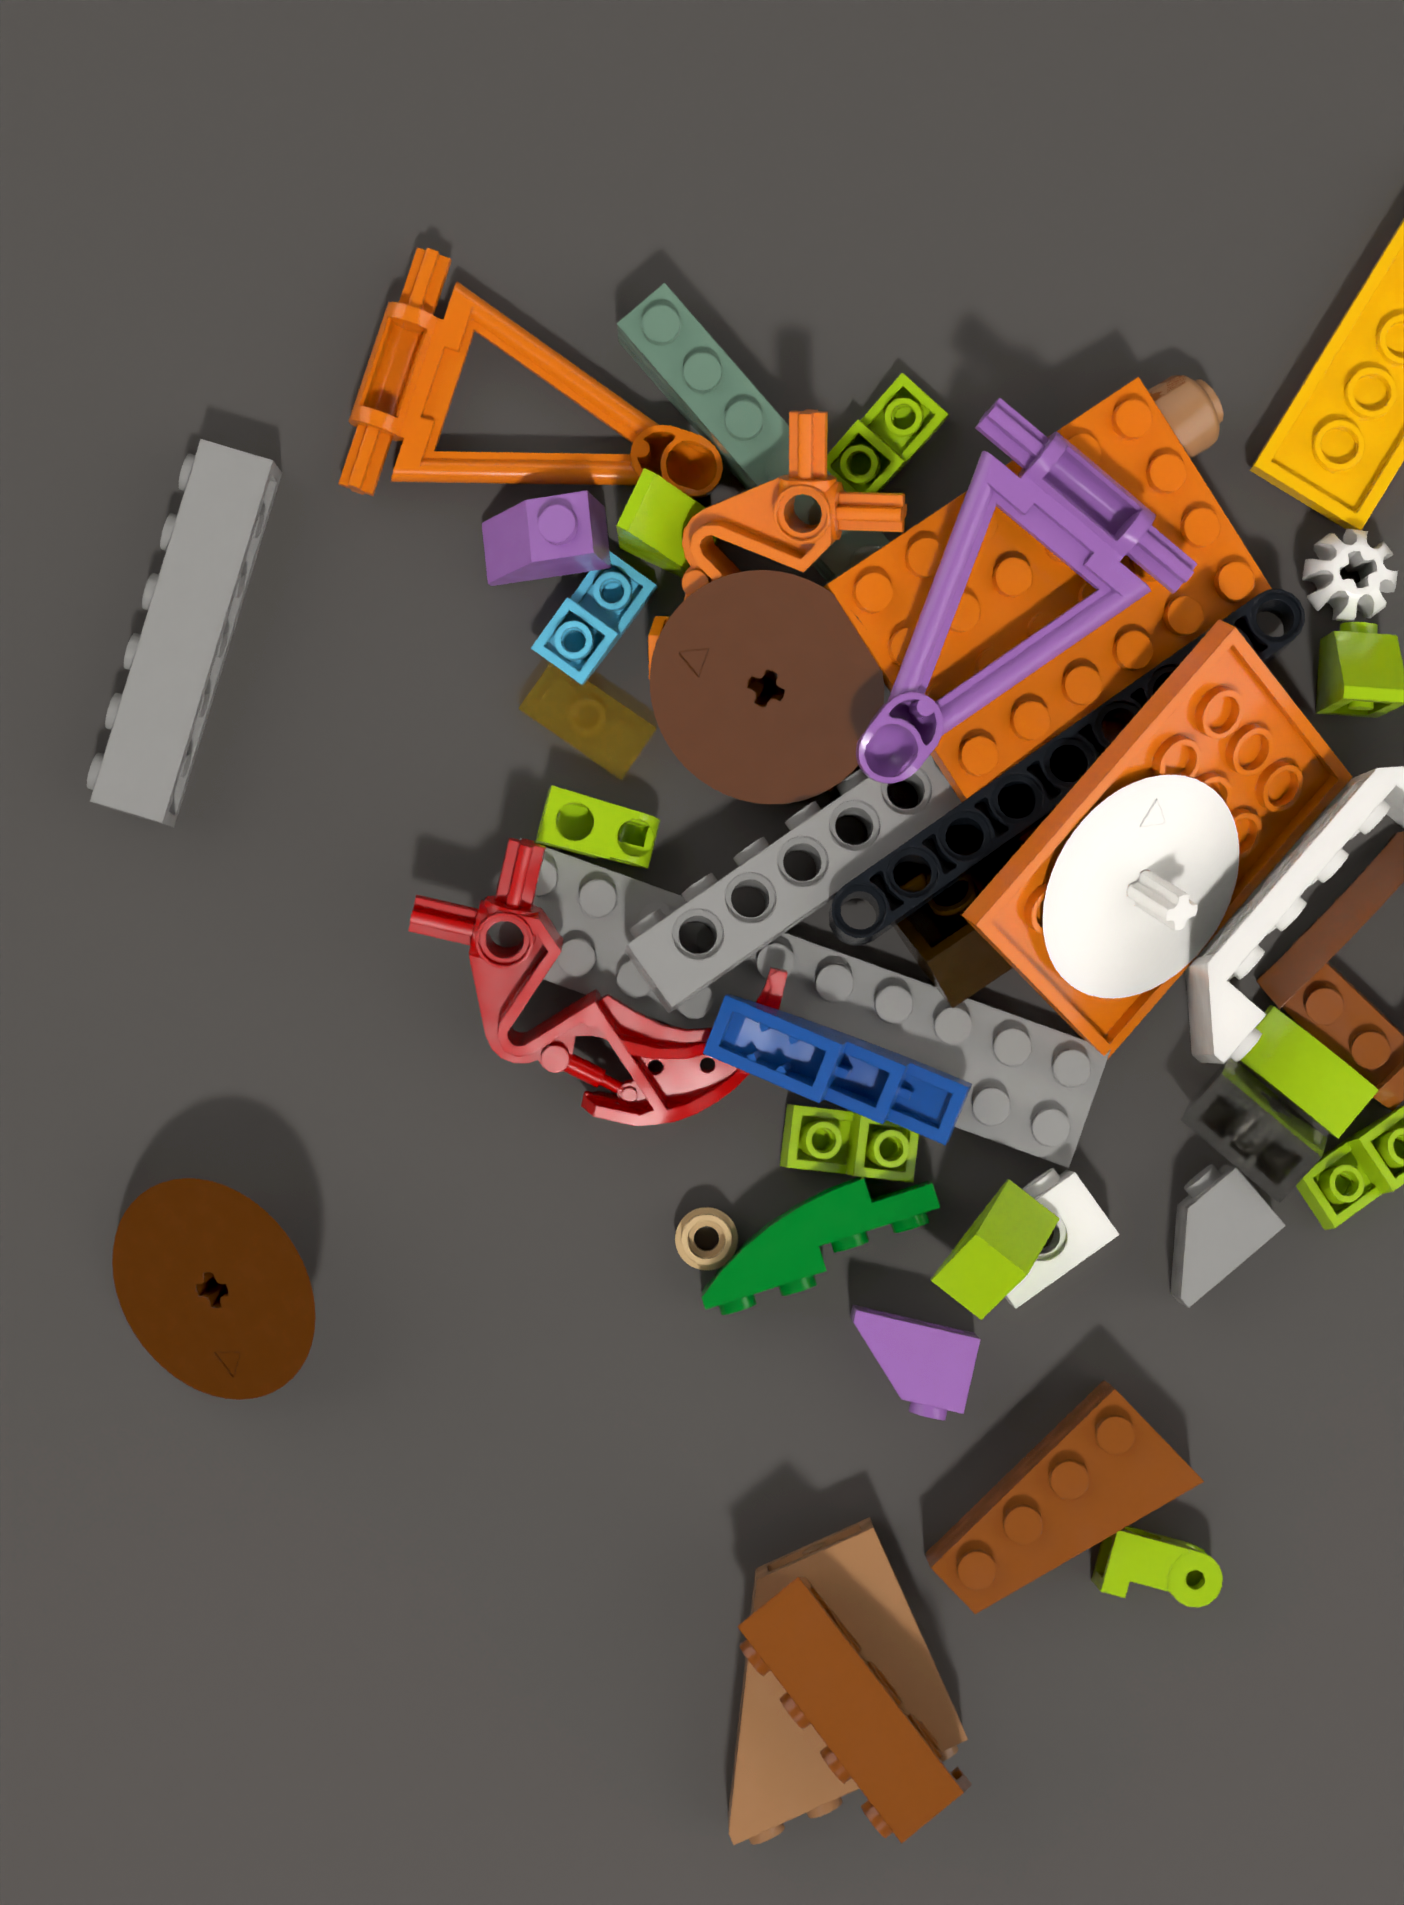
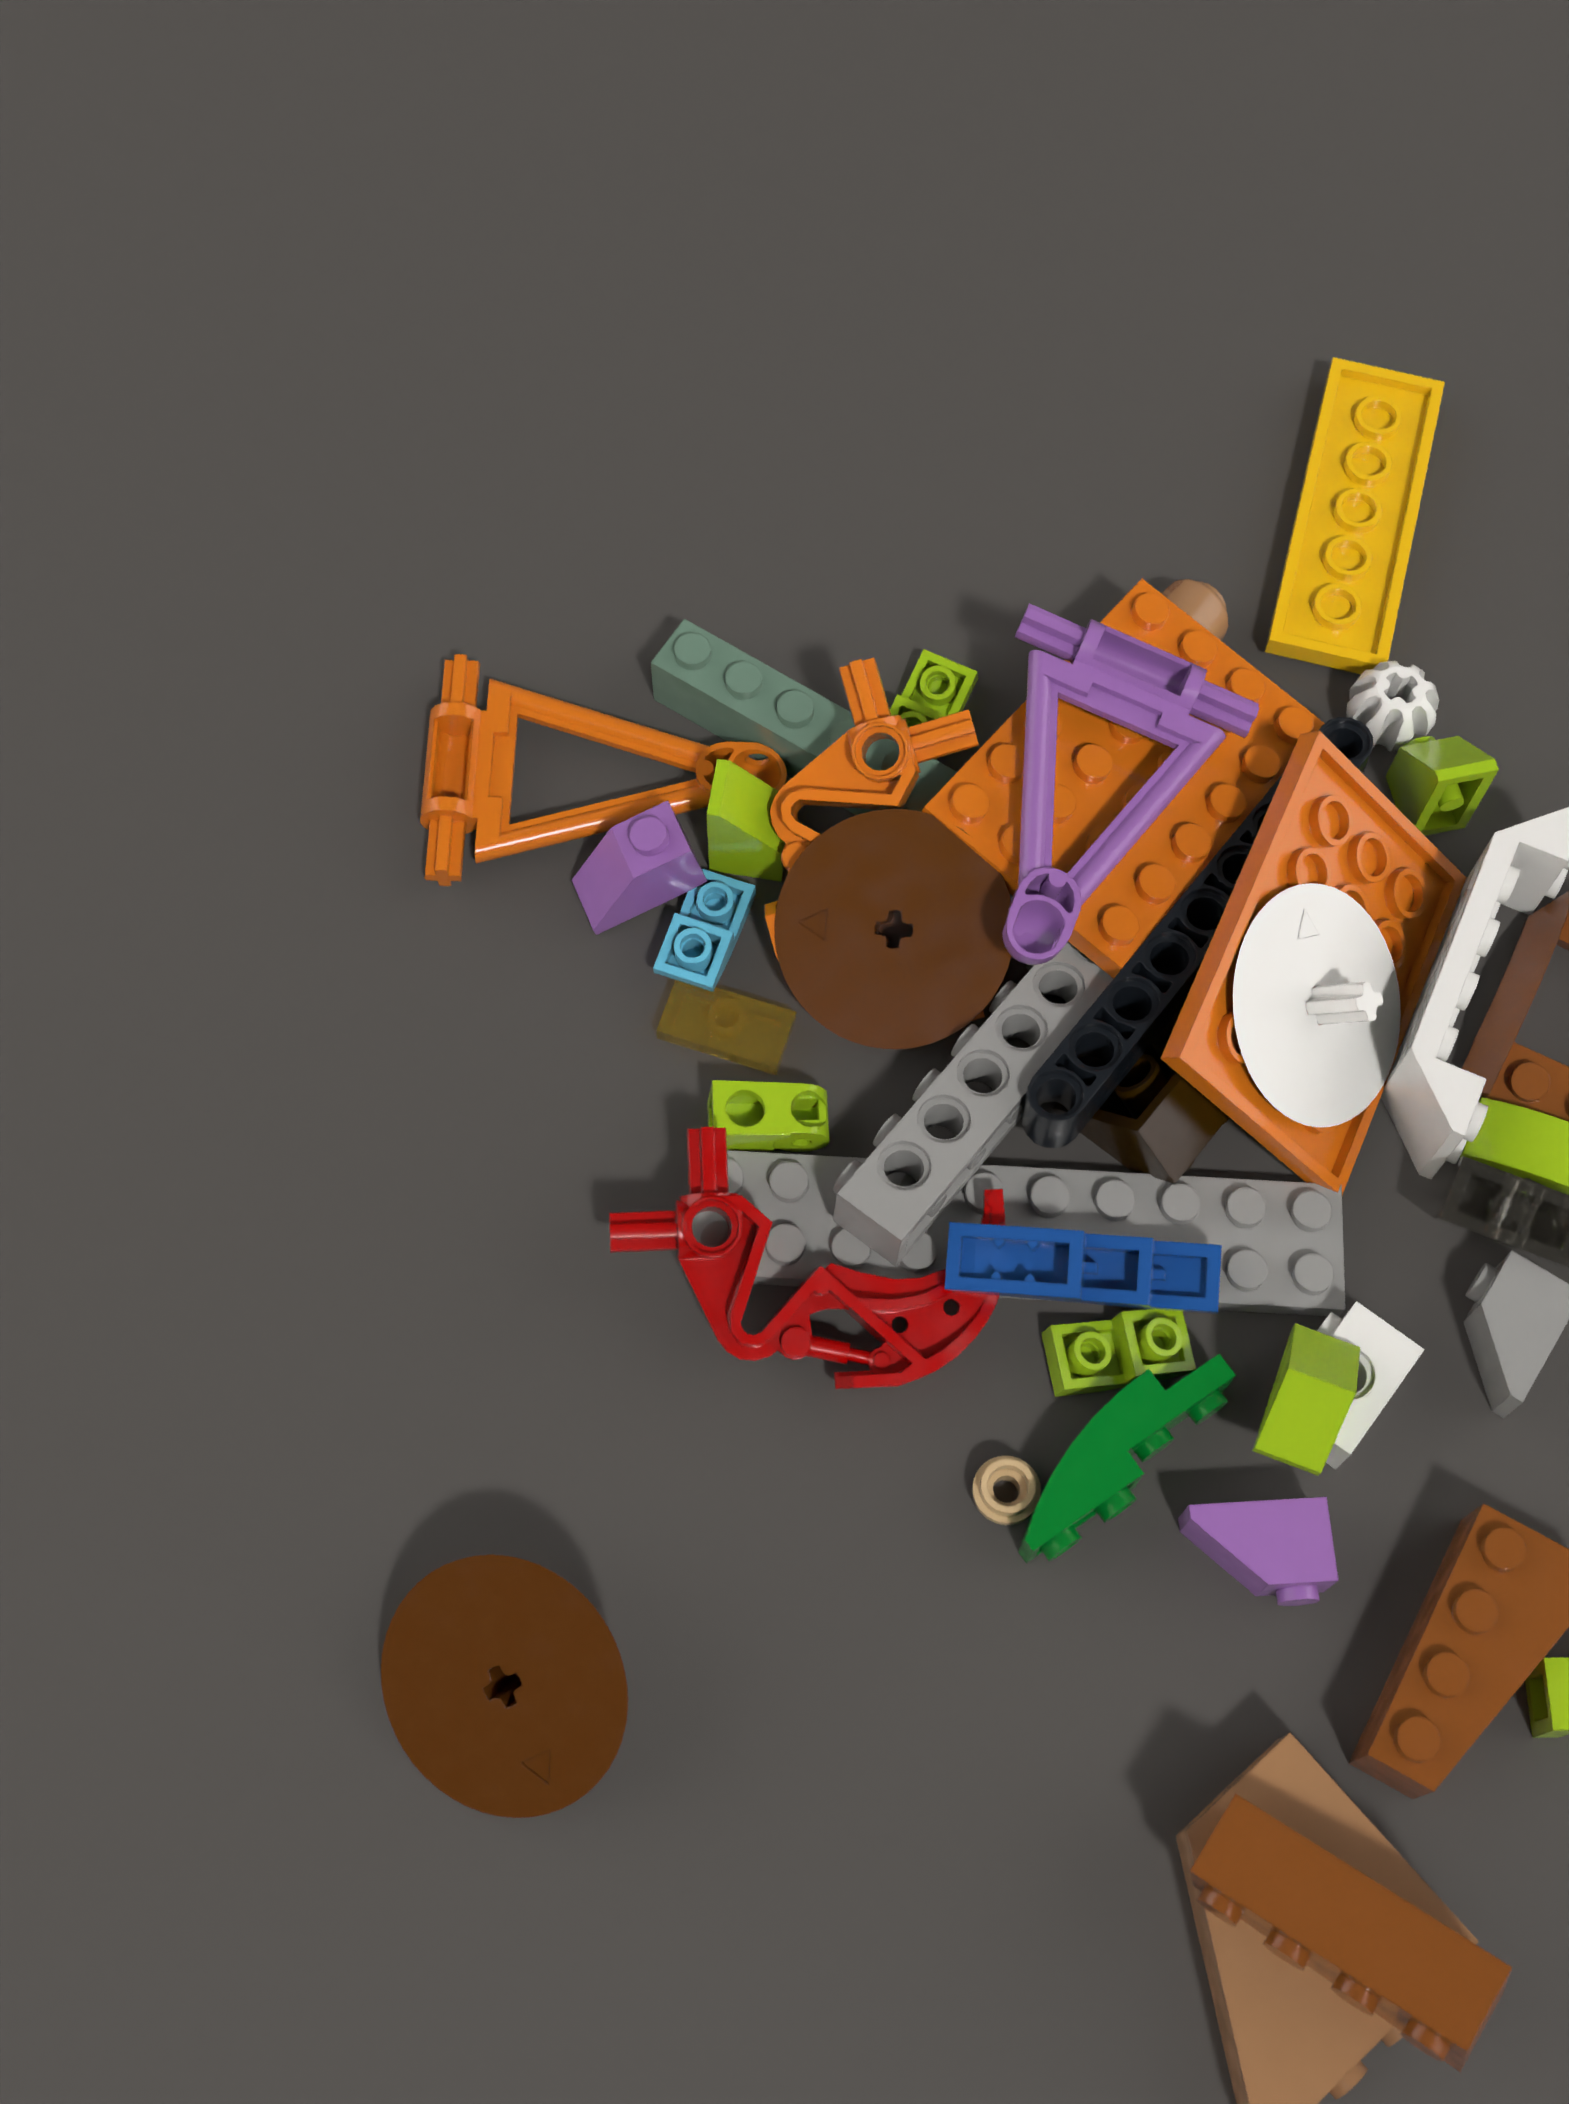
camera: 15 degrees left, 20 degrees down
light grey brick [87,439,282,828] -> none

